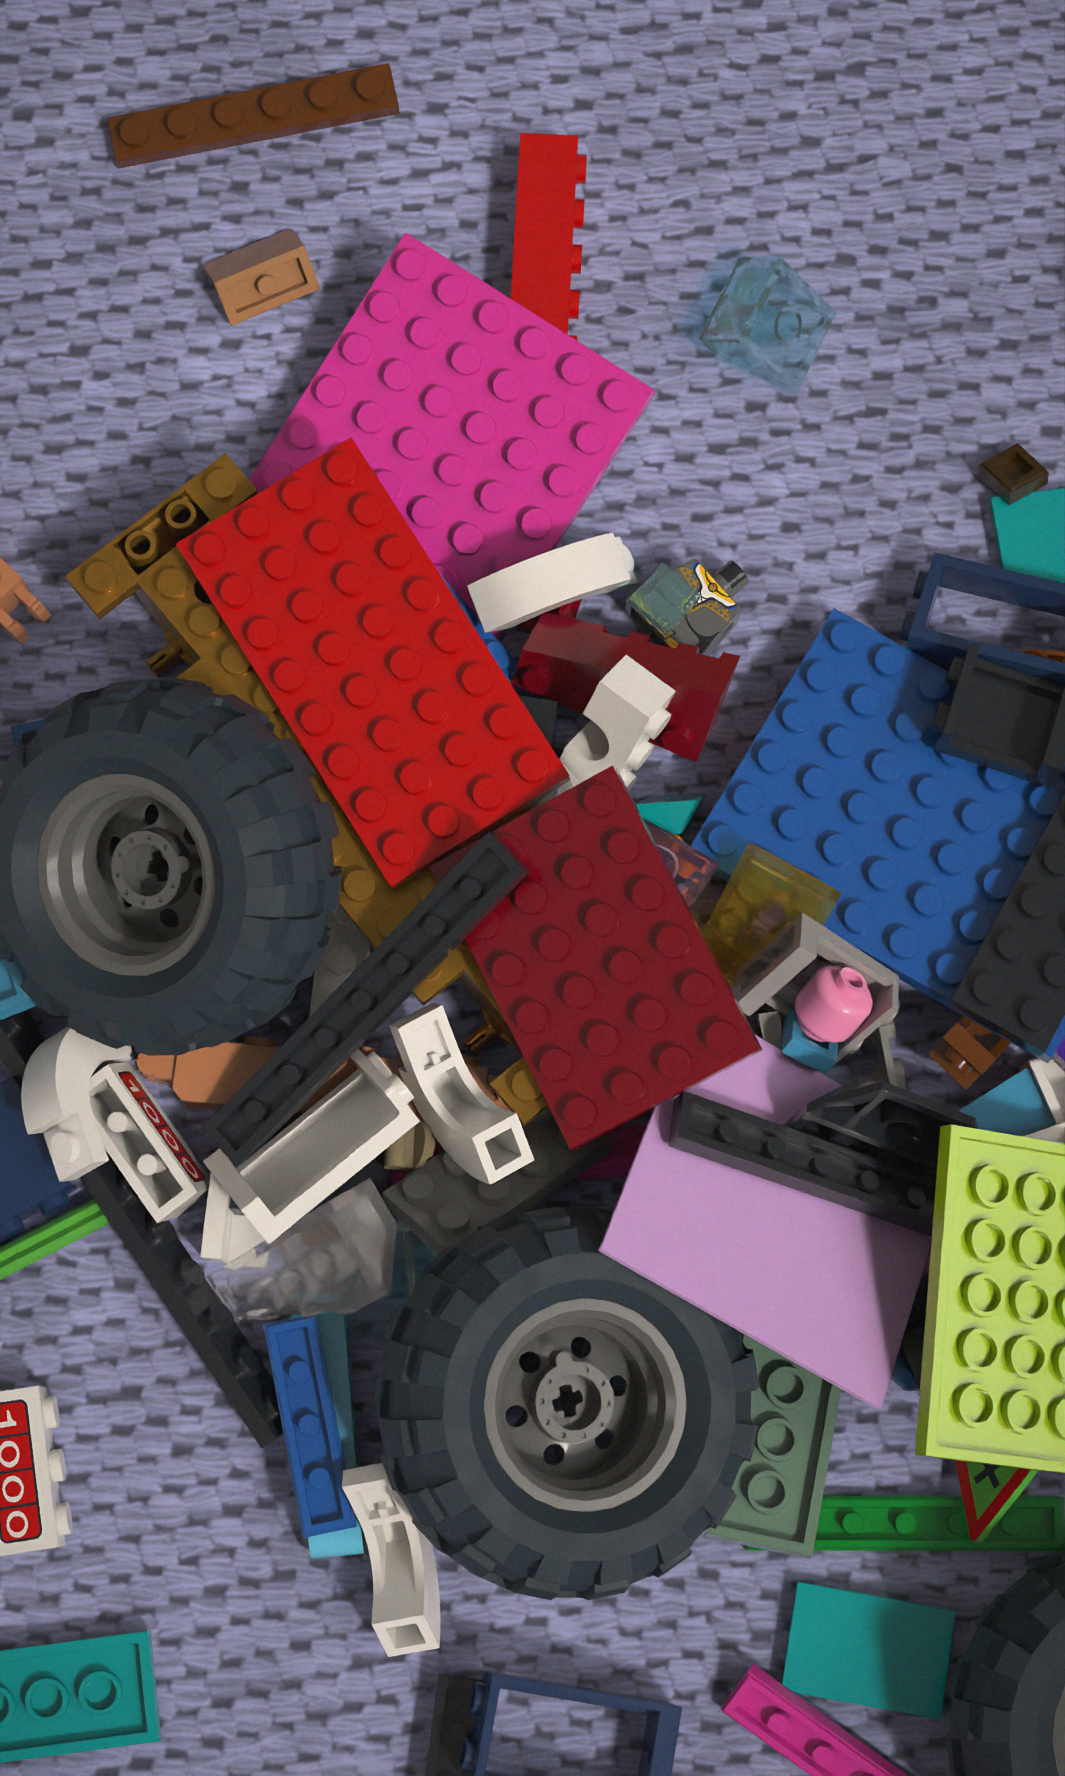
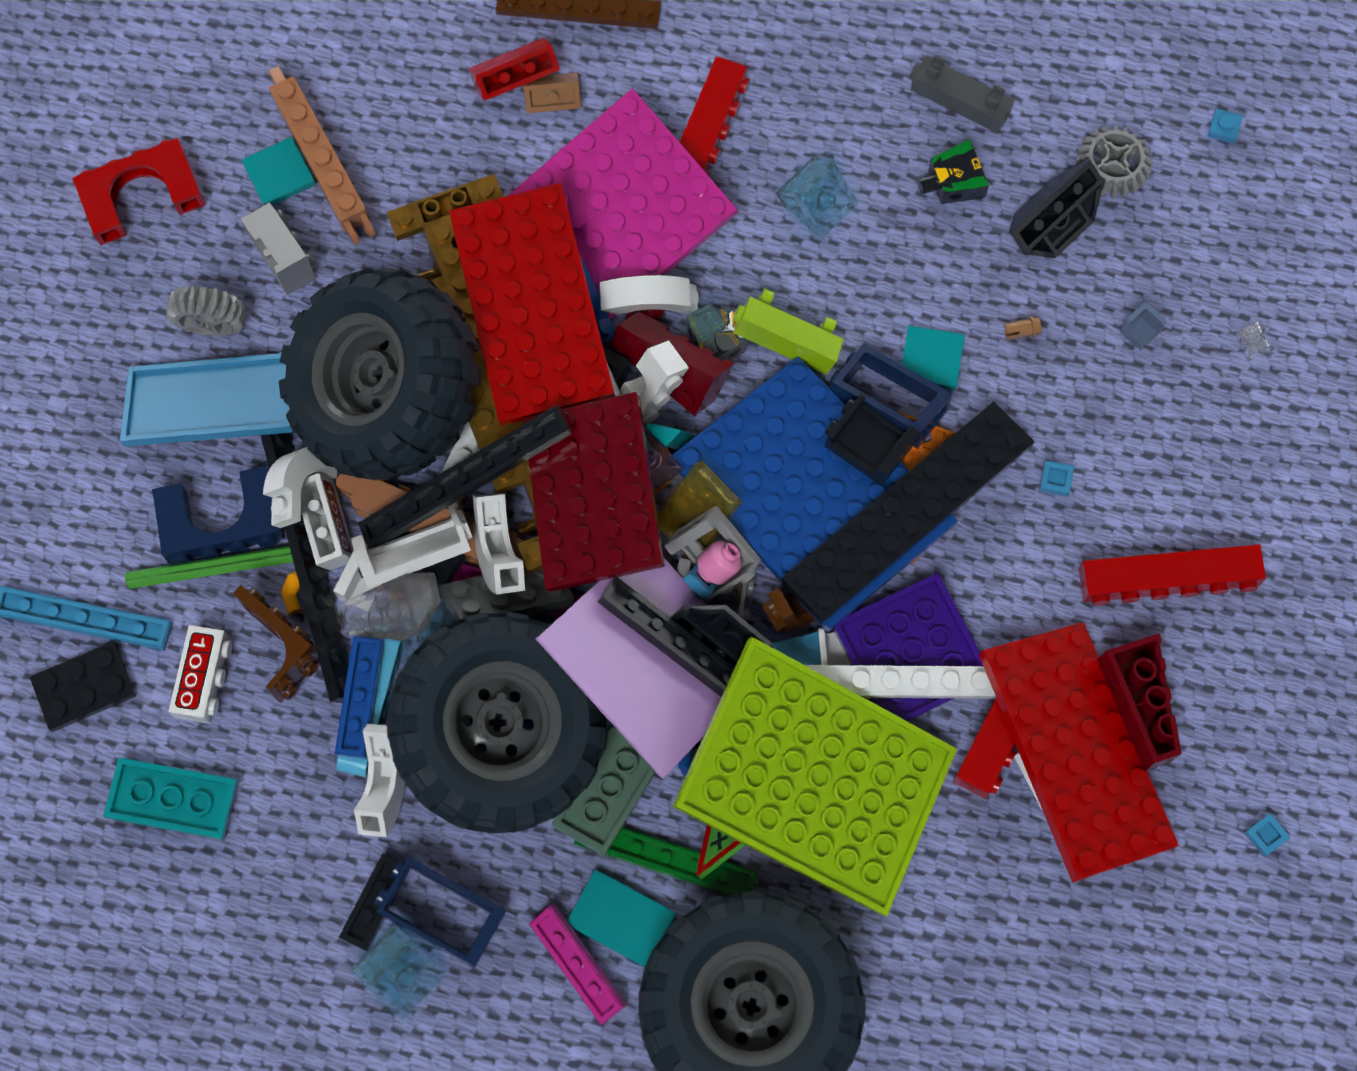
camera: 20 degrees right, 5 degrees down
dark tan plate [384,1120,435,1172] -> none
dark brown tile [978,443,1049,505] -> none
none -> reddish brown bracket [232,585,320,703]
none -> light orange arm [281,571,302,616]
none -> red brick [468,38,560,101]
none -> lime brick [733,288,844,375]
none -> dark grey brick [909,55,1015,134]
none -> torso [917,140,989,204]

